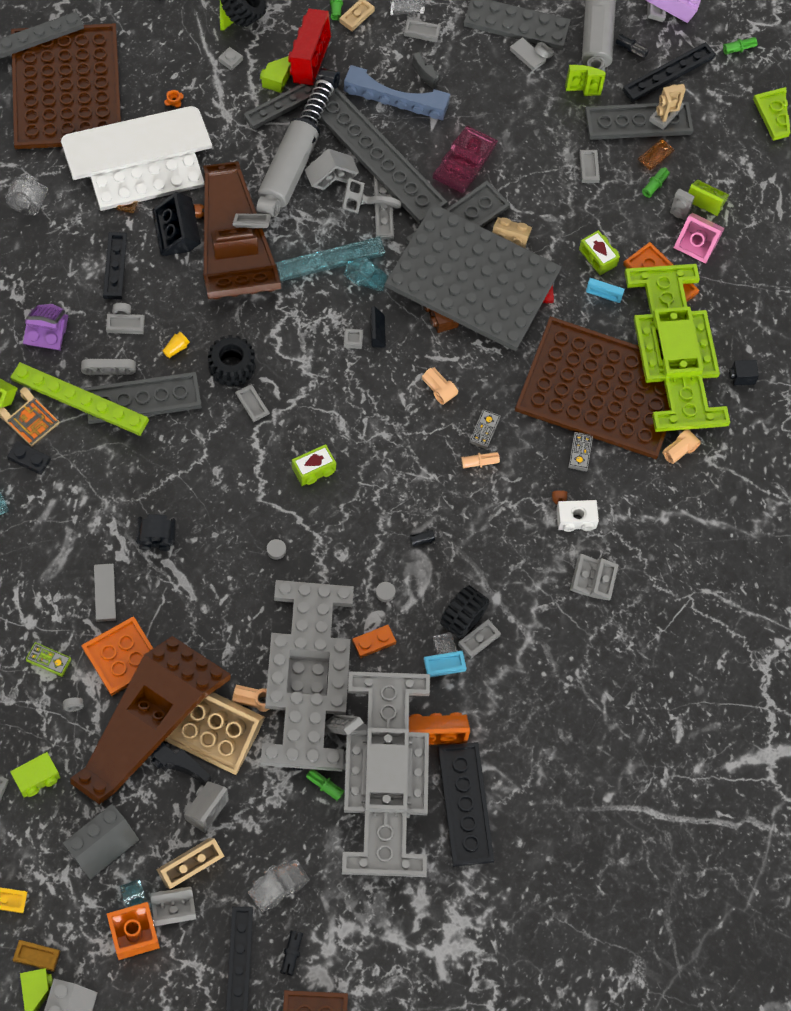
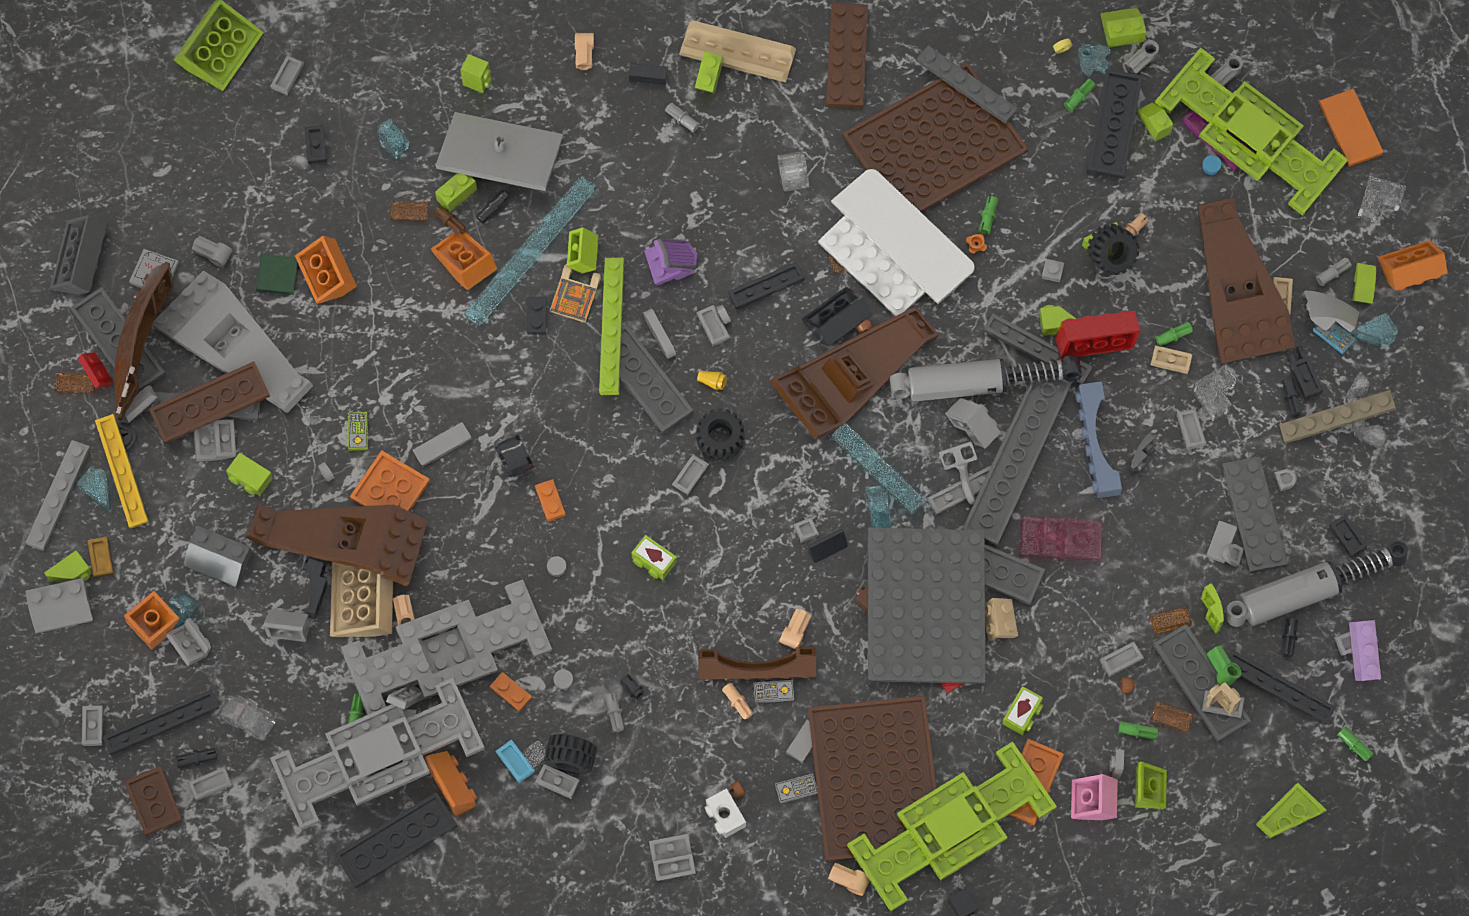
camera: 70 degrees right, 5 degrees up
tan brick [156,838,225,889] -> none
light grey tile [233,214,271,228] -> none
medium azure tile [586,278,625,303] -> none
none -> light grey tile [188,767,233,801]
none -> orange plate [535,479,566,522]
none -> light grey axle [605,693,624,733]
none -> reddish brown arch [698,647,816,681]
none -> light grey tile [786,720,812,763]
none -> bright green pin [979,196,999,234]
none -> dark orange hinge [1120,677,1135,693]
none -> clear orange tile [1149,607,1192,634]
none -> bright green piece [1207,645,1241,686]

